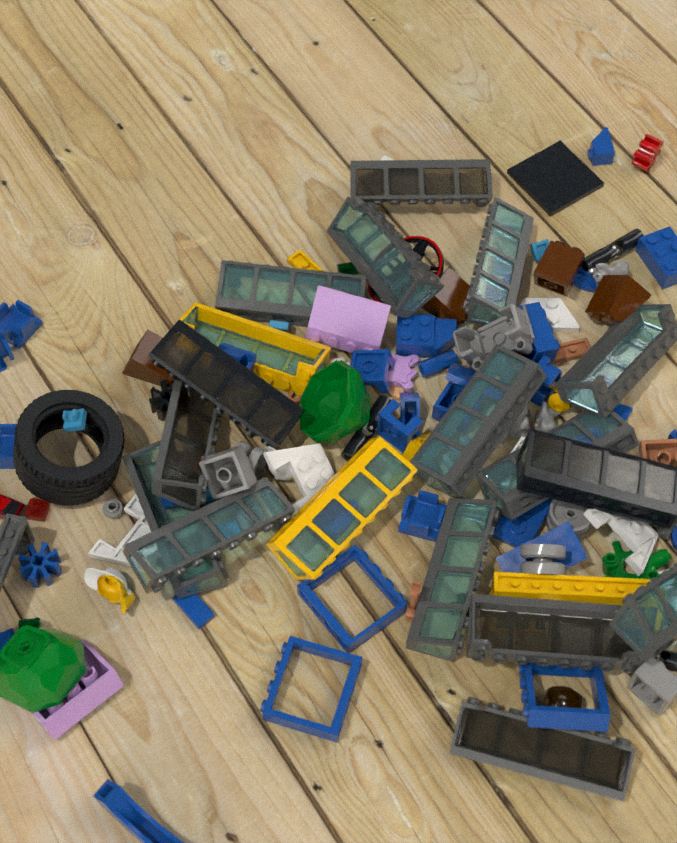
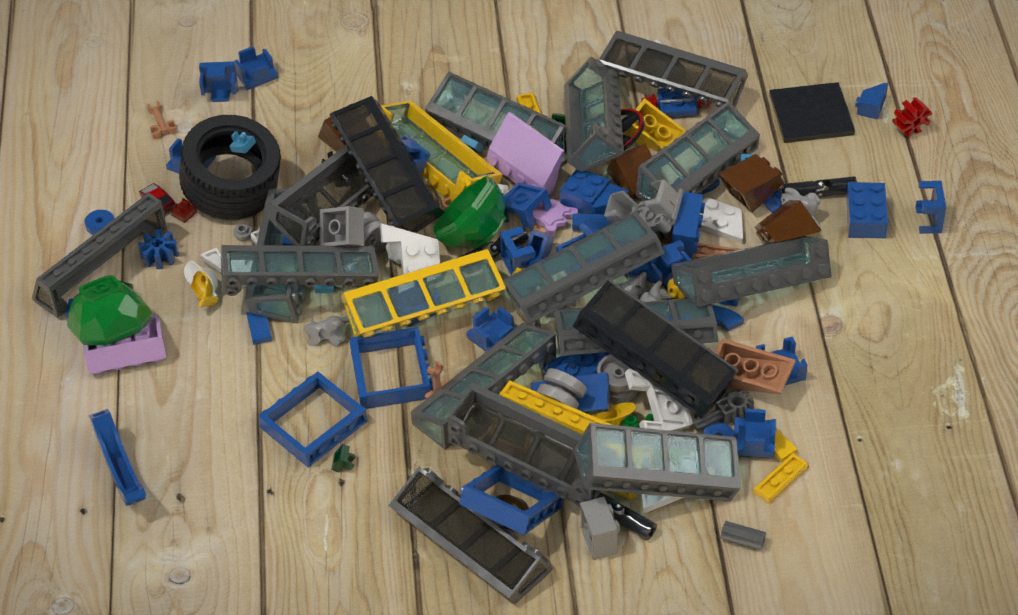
camera: 30 degrees right, 10 degrees down
none -> light grey animal [304,315,353,346]
none -> dark green tile [331,444,356,473]
none -> yellow piece [589,402,636,426]
none -> yellow slope [623,98,686,152]
none -> blue plate [641,86,712,118]

